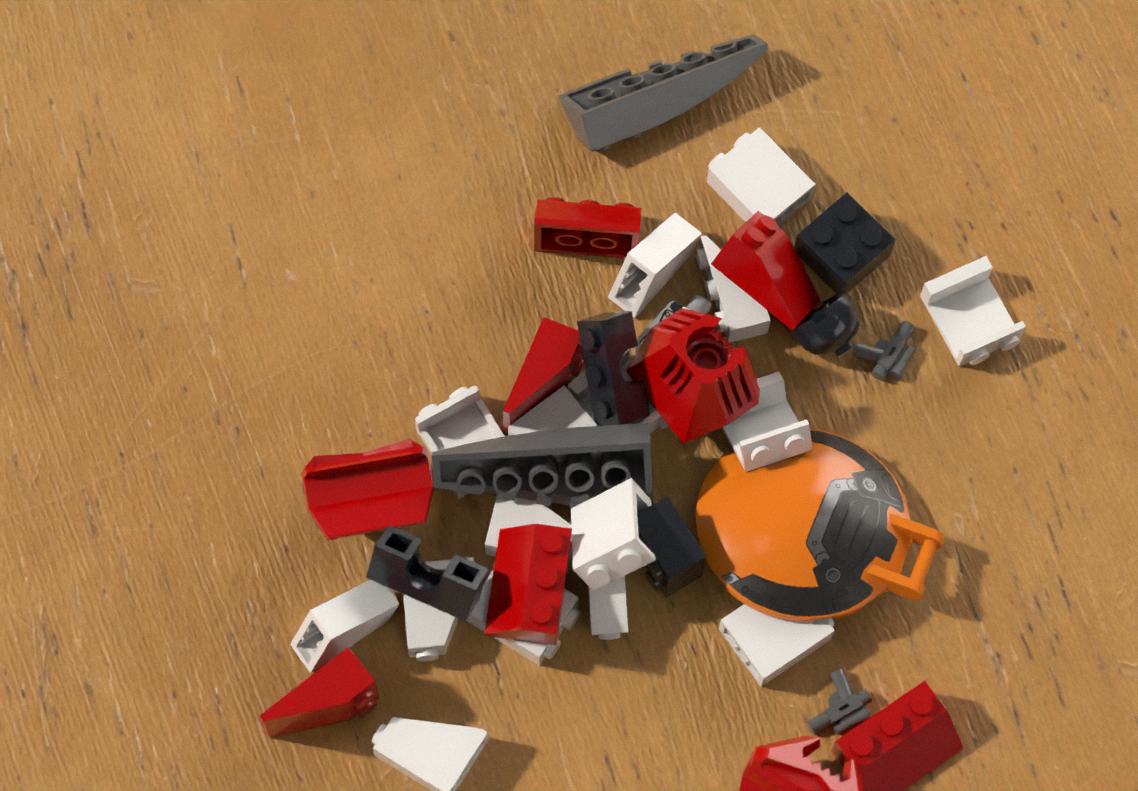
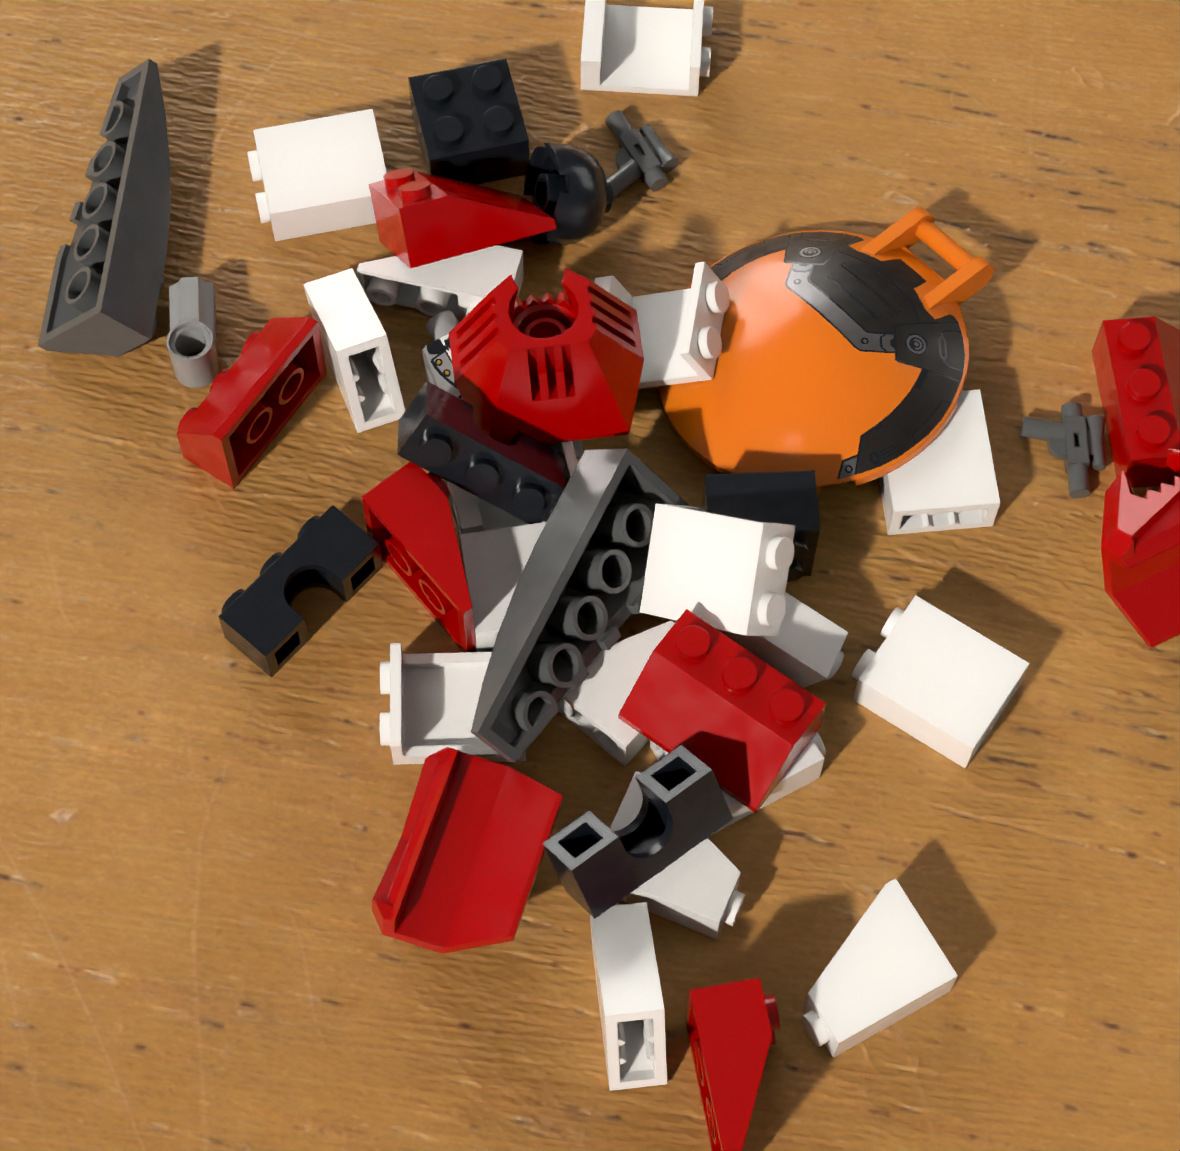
camera: 60 degrees left, 5 degrees down
none -> light grey piece [166,276,220,388]
none -> black arch [218,505,383,678]
none -> white brick [852,595,1030,769]

